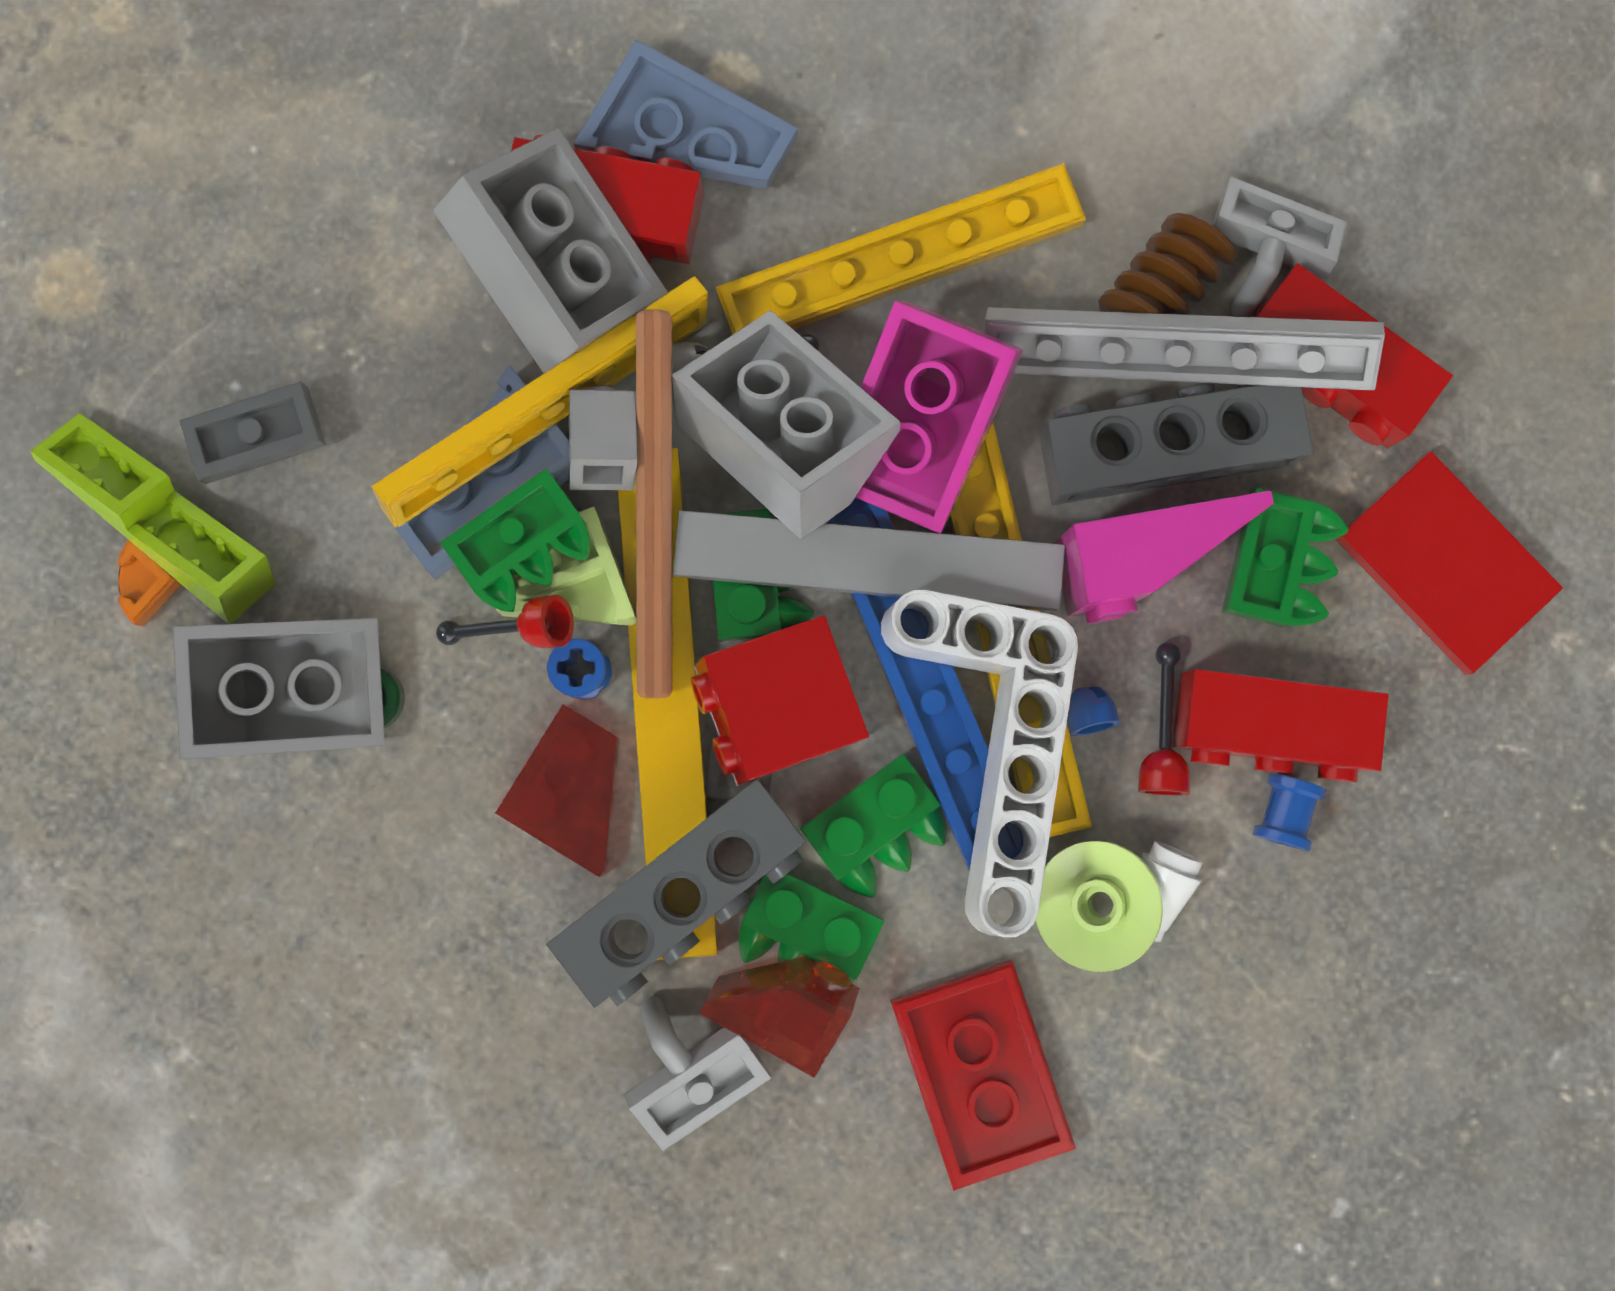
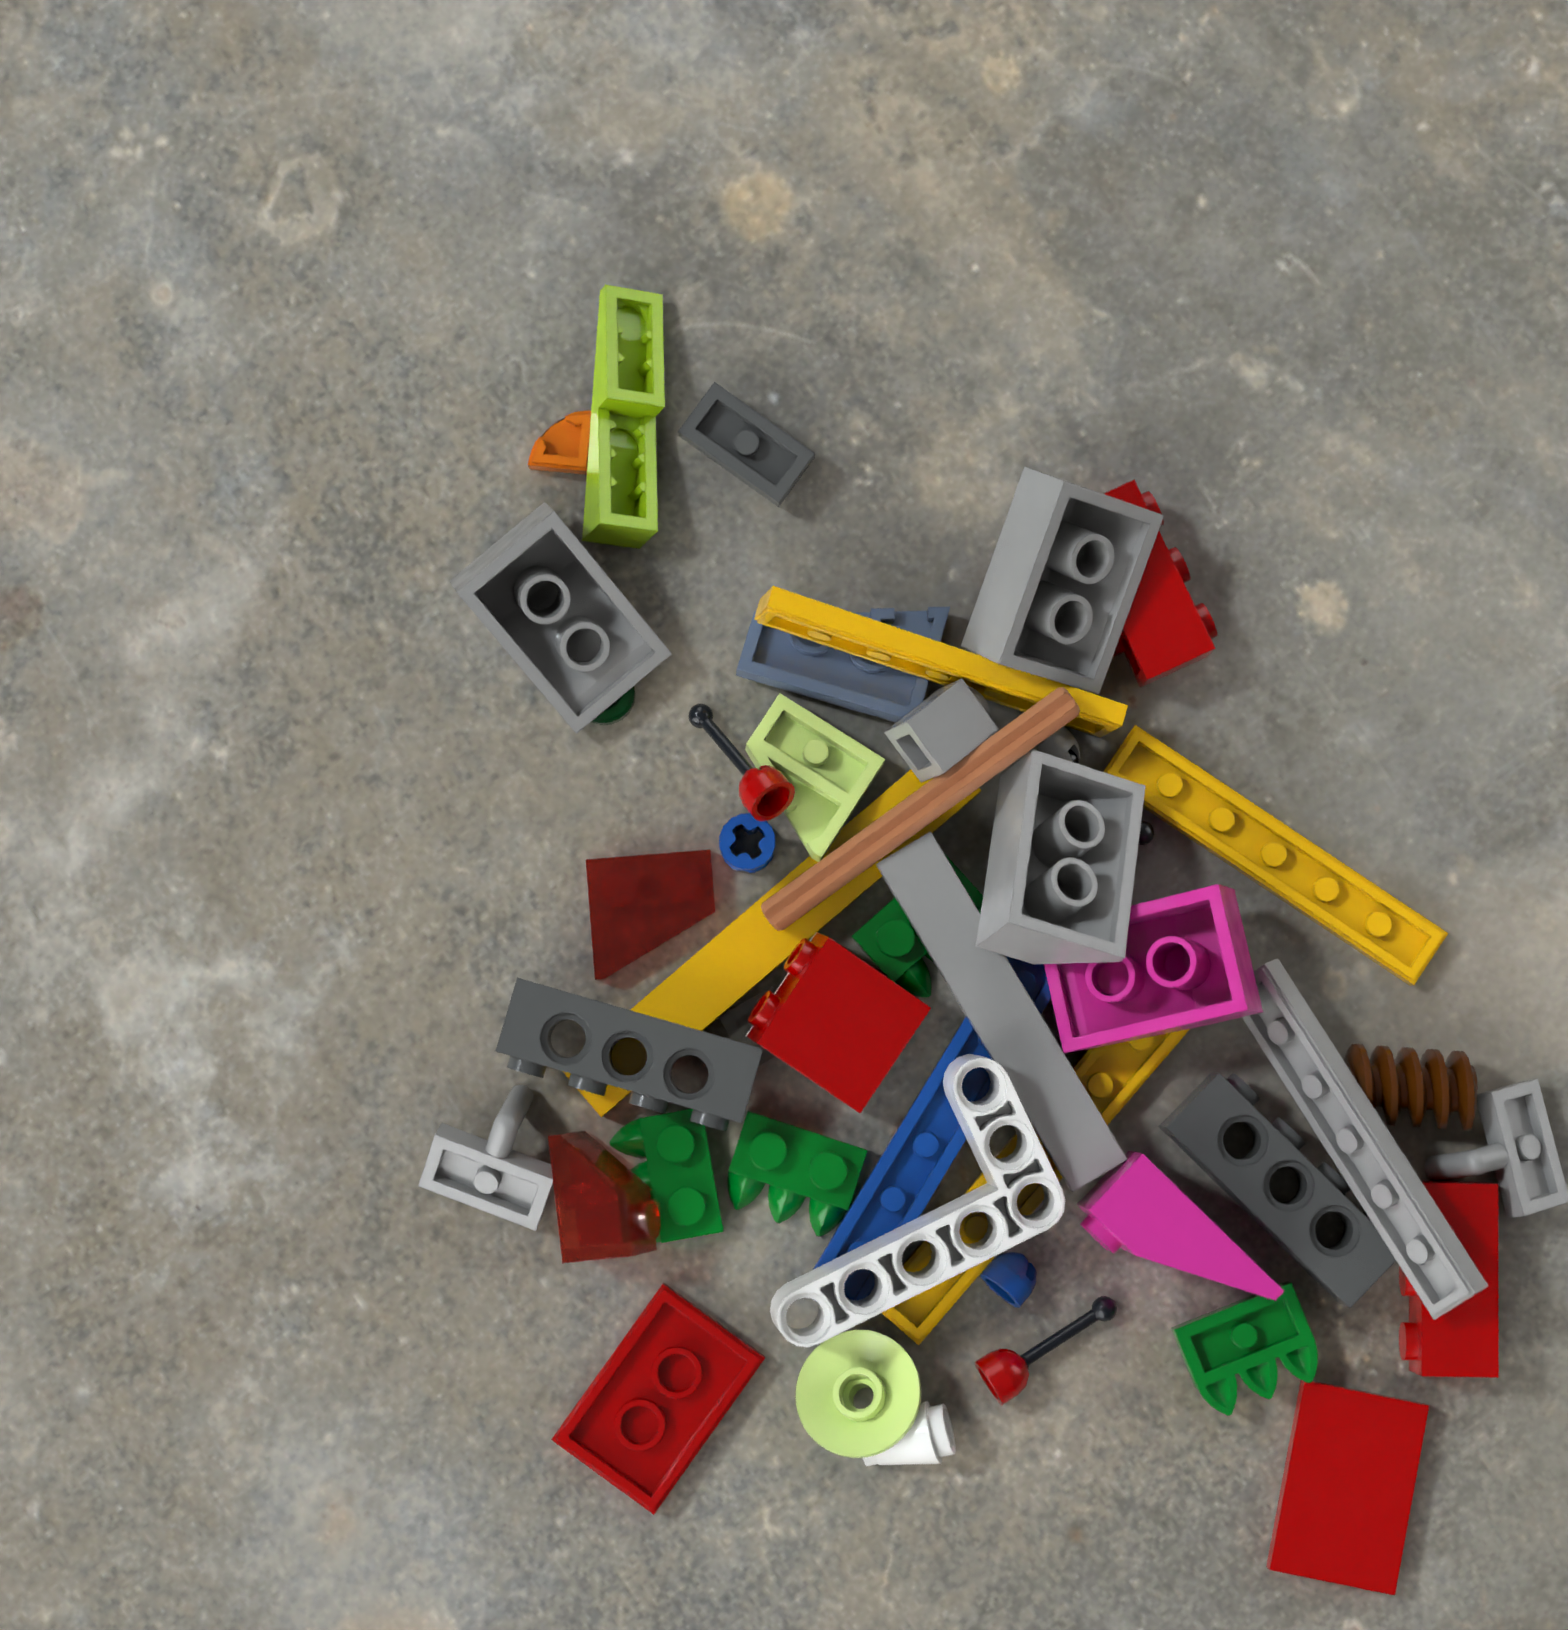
camera: 55 degrees right, 0 degrees up
green plate [439,468,590,612] -> none
sand blue wing [574,39,798,190] -> none
red brick [1172,669,1389,783] -> none
blue bush [1252,773,1327,852] -> none

